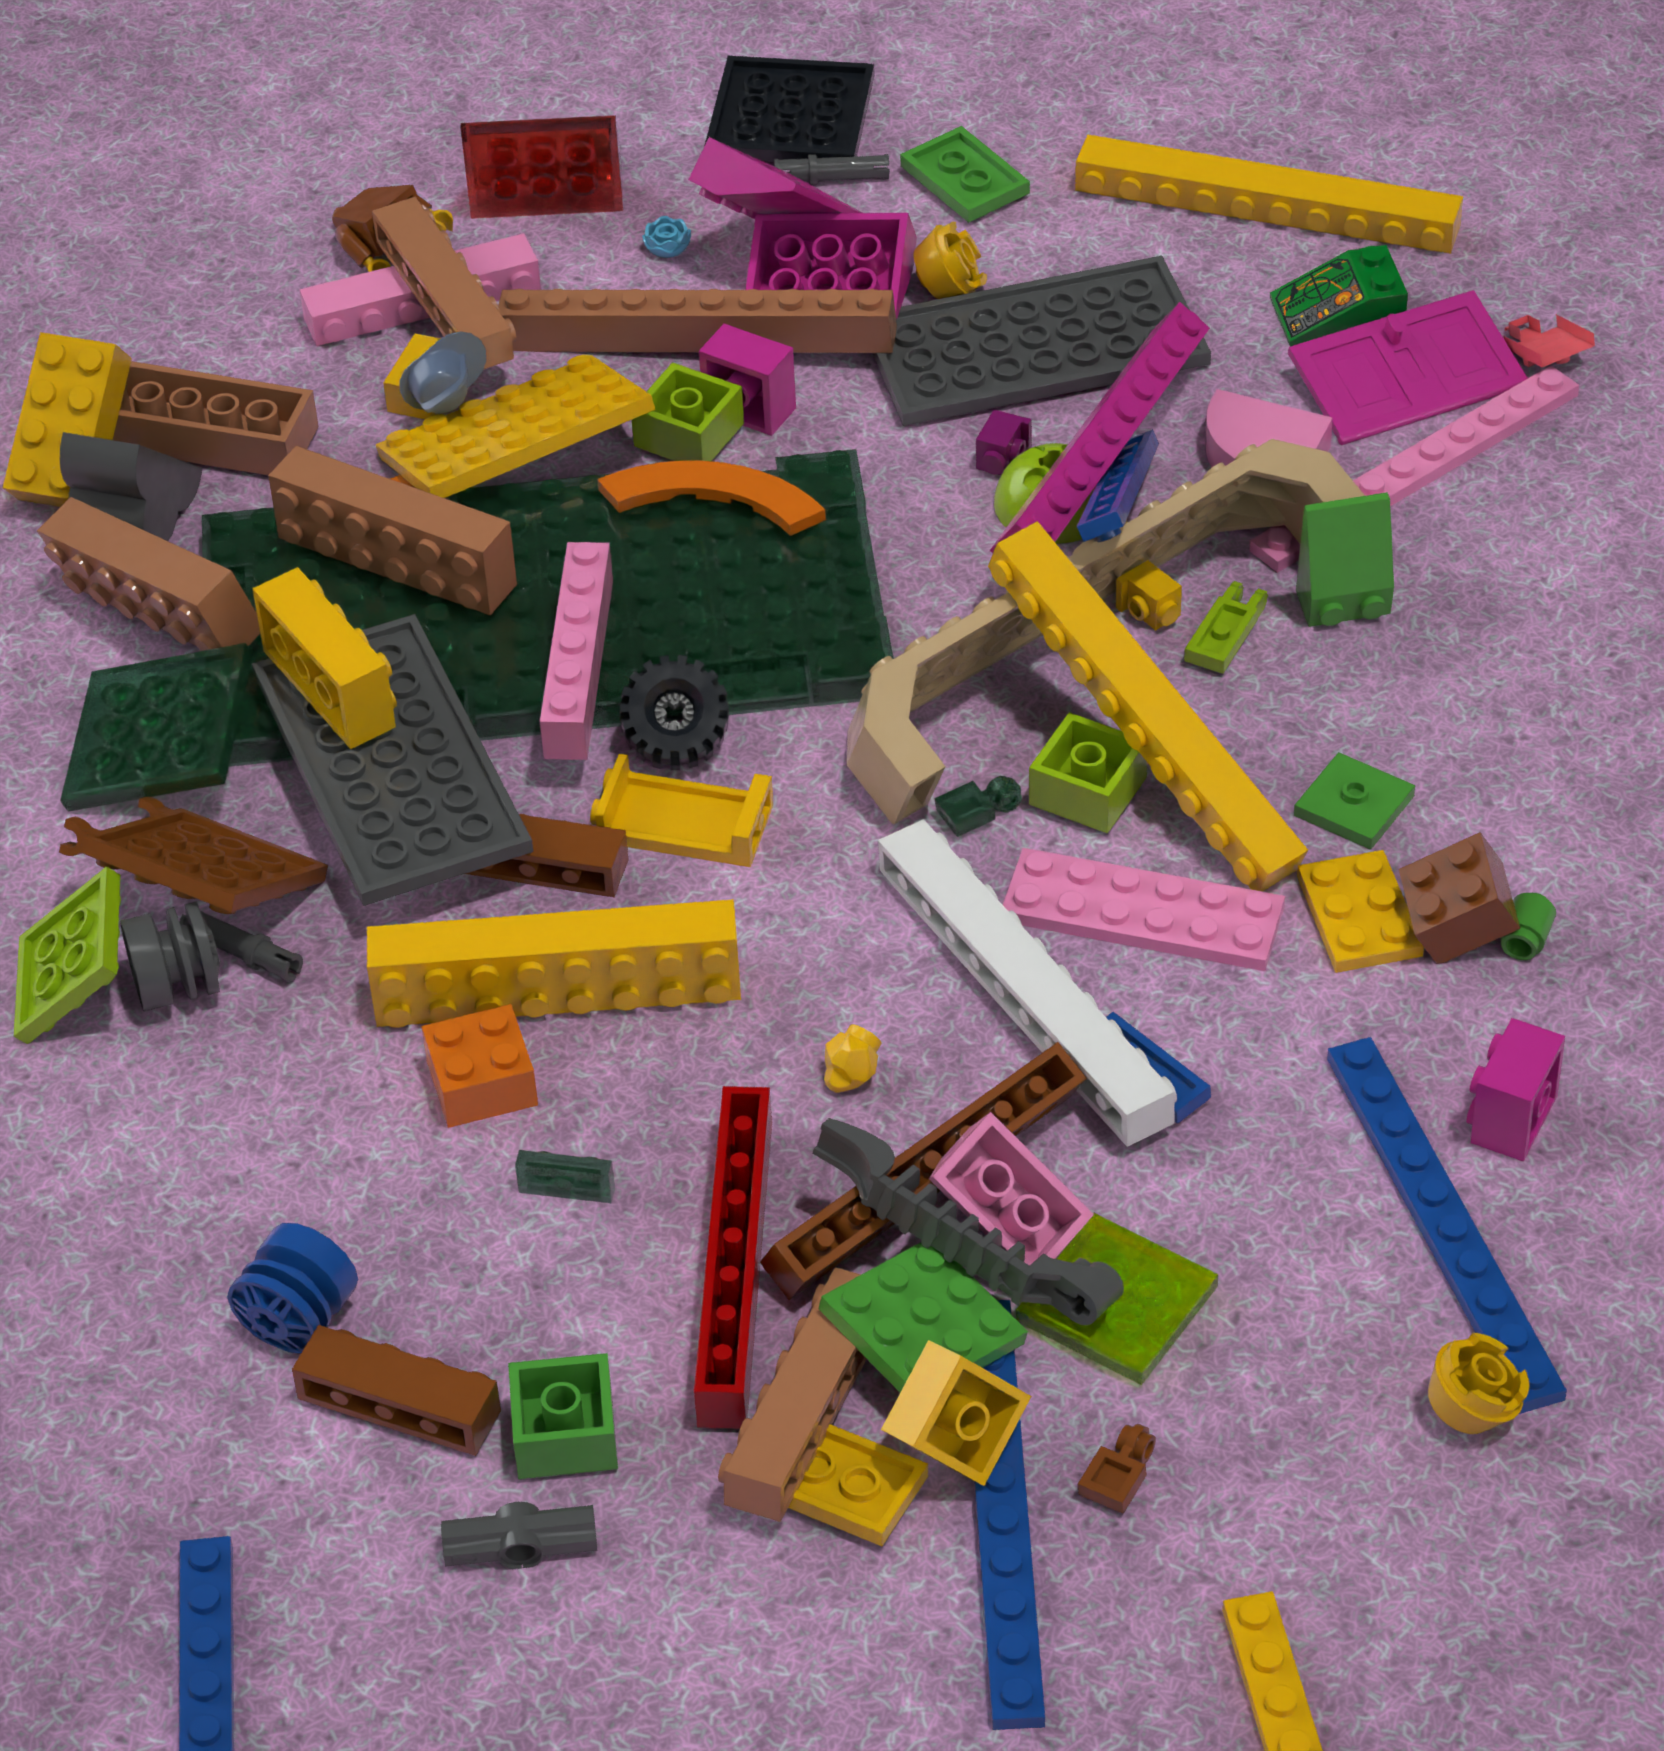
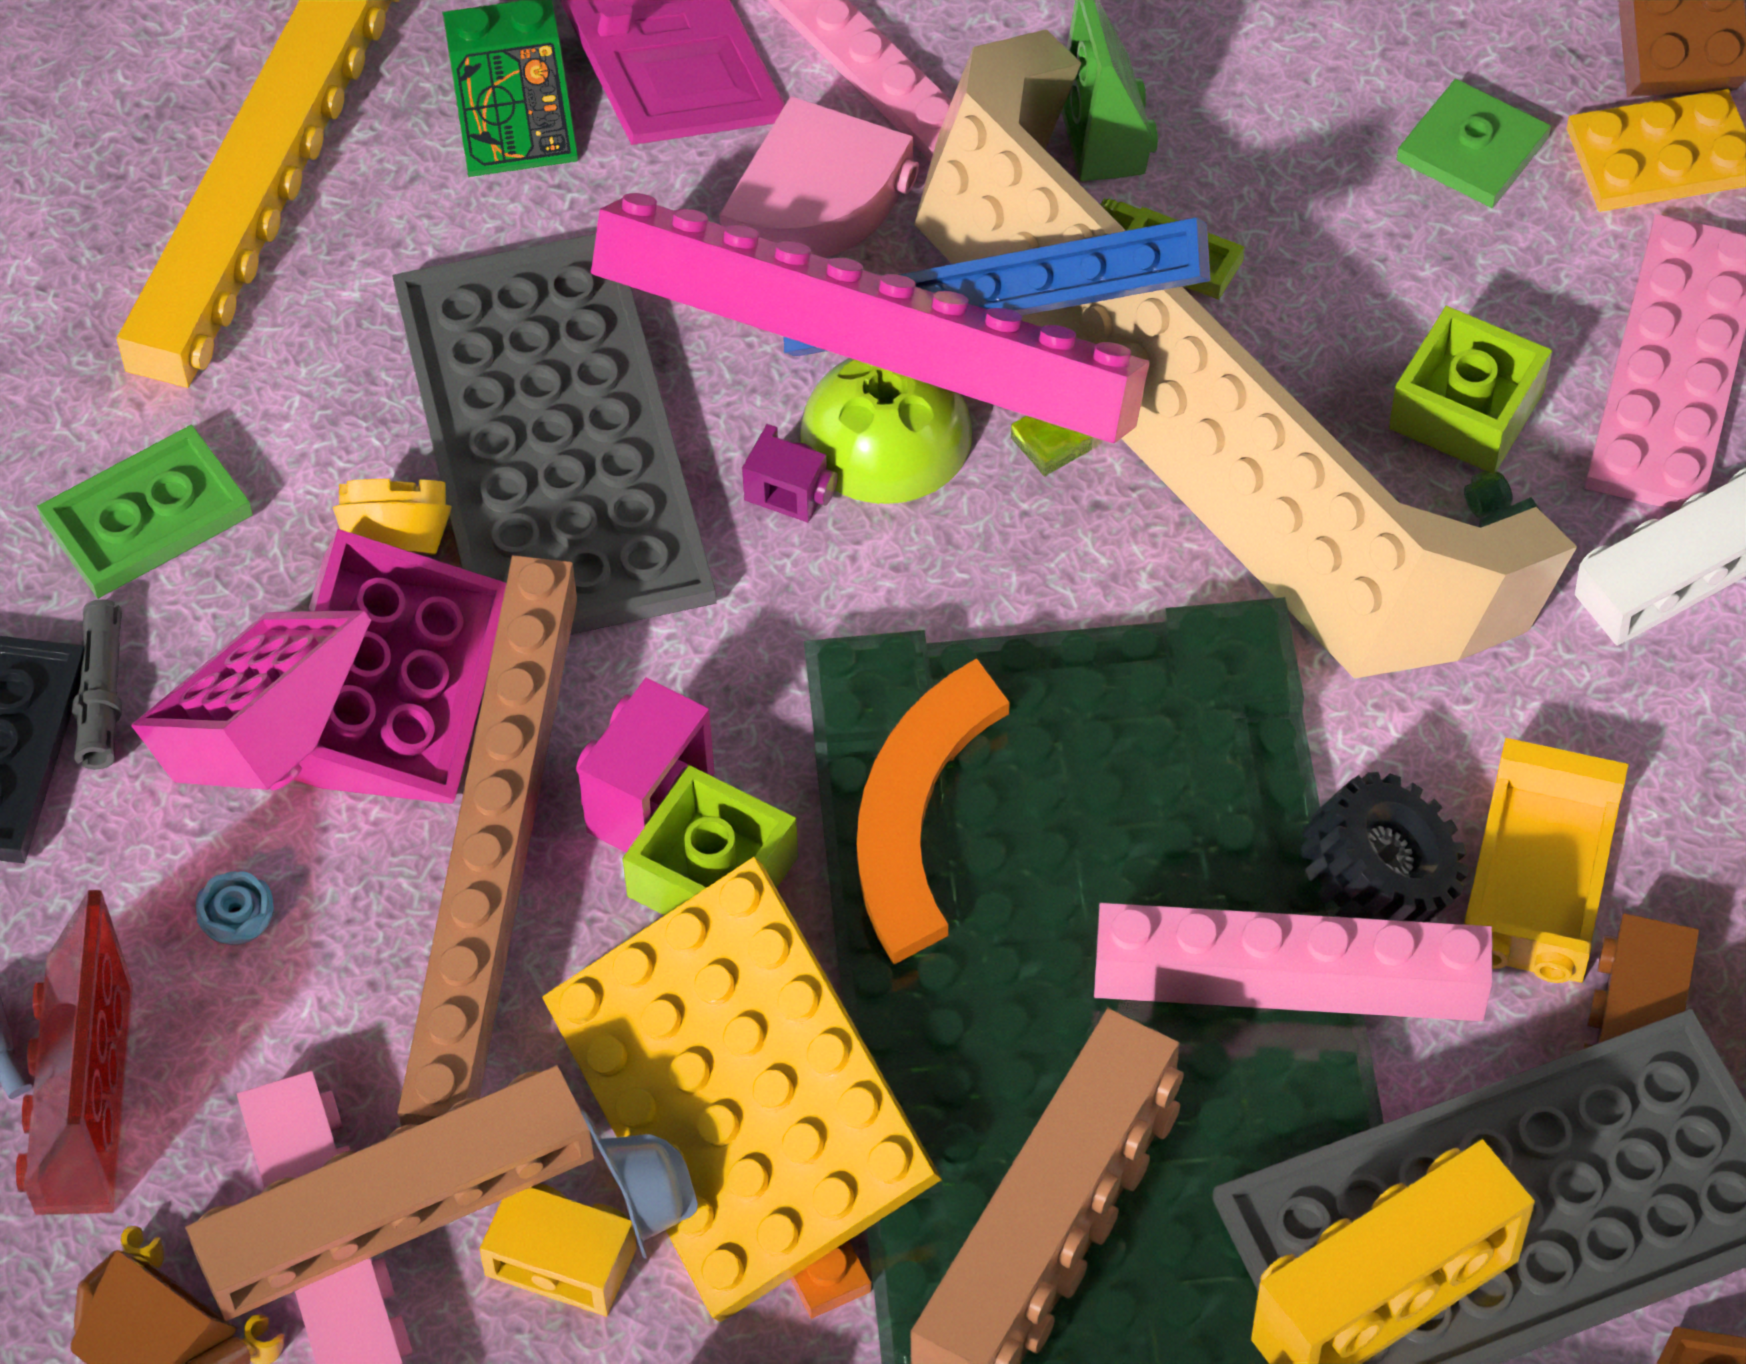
camera: 90 degrees left, 10 degrees up
yellow brick [988,521,1308,892] -> none

